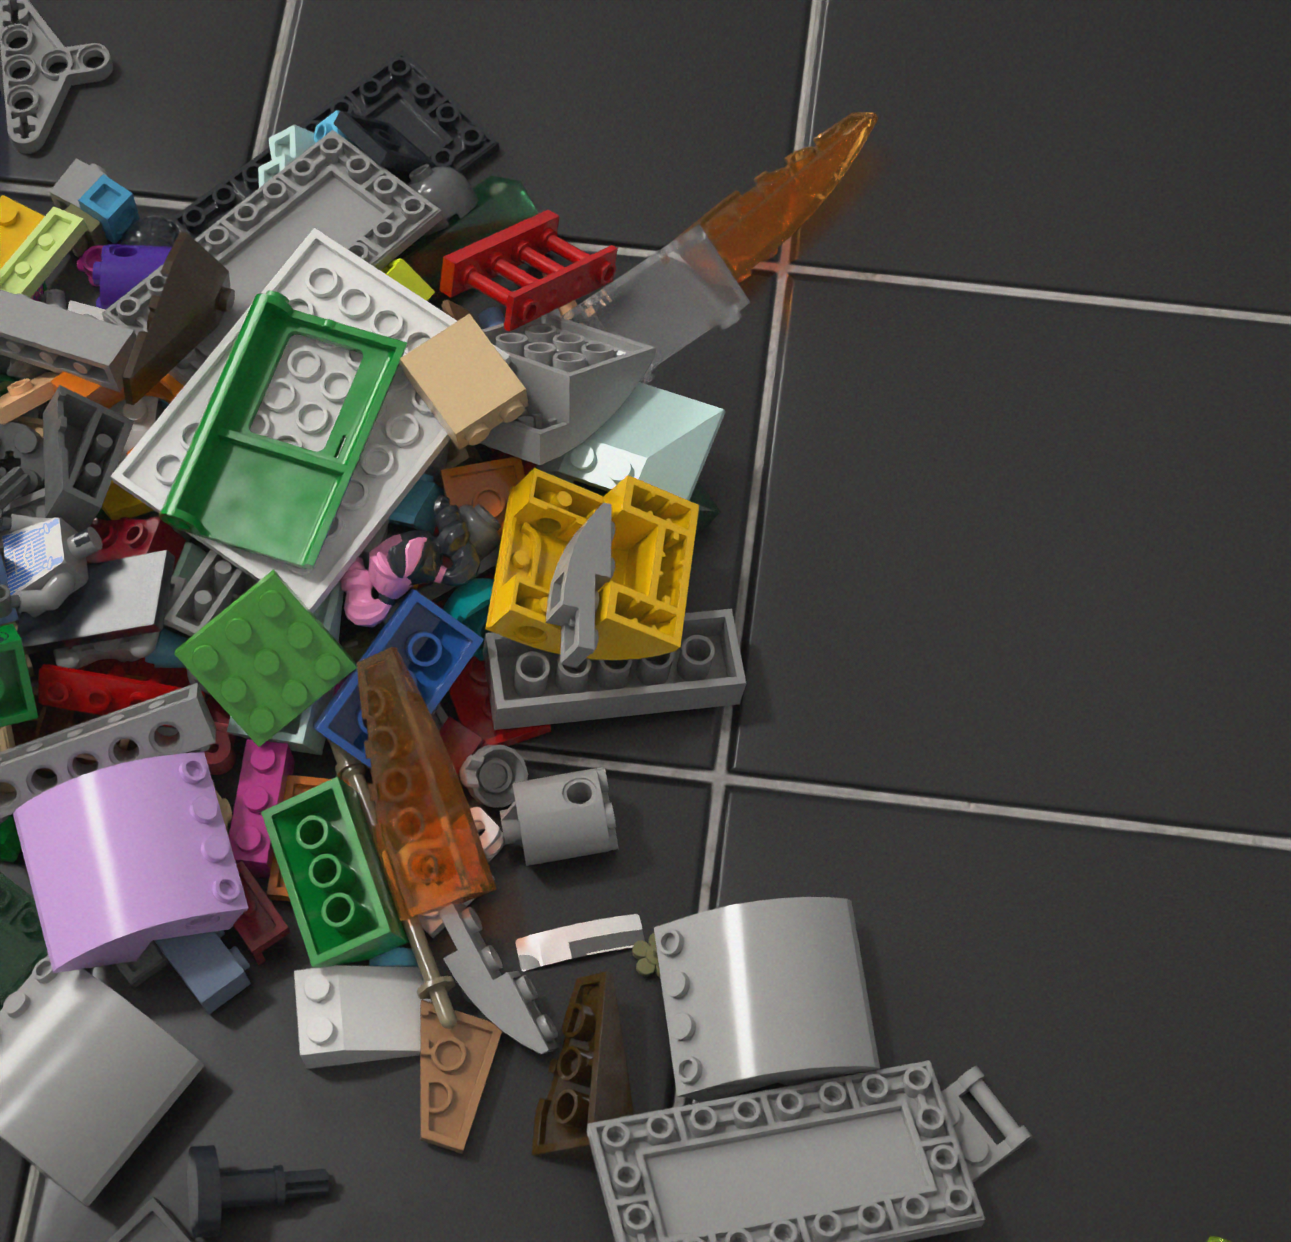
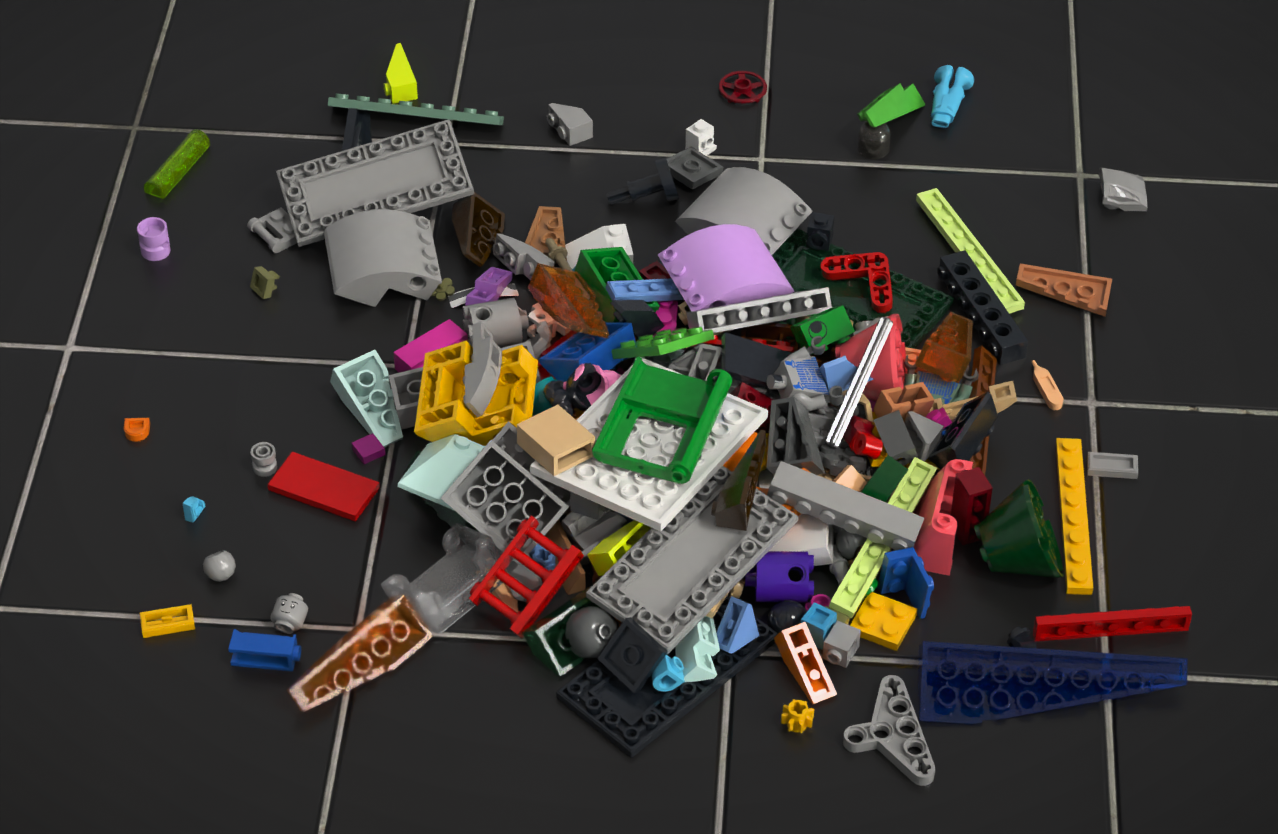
camera: 175 degrees right, 20 degrees down
none -> orange tile [124,418,150,442]
none -> lavender wheel [137,217,171,261]
none -> yellow tile [140,604,195,638]
none -> medium azure tile [182,496,206,523]
none -> light grey piece [203,550,236,582]
none -> blue window [228,629,301,671]
none -> olive tile [250,266,280,299]
none -> light grey wheel [250,442,277,477]
none -> red tile [268,452,380,522]
none -> light grey head [270,593,308,634]
none -> light aqua wedge [330,350,403,448]
none -> magenta tile [351,433,385,464]
none -> dark pink brick [393,319,468,373]
none -> medium lavender slope [465,267,513,306]
none -> medium blue tile [605,279,684,302]
none -> black slope [611,300,664,340]
none -> medium blue slope [717,596,759,654]
none -> orange slope [774,622,837,705]
none -> yellow gear [781,699,814,733]

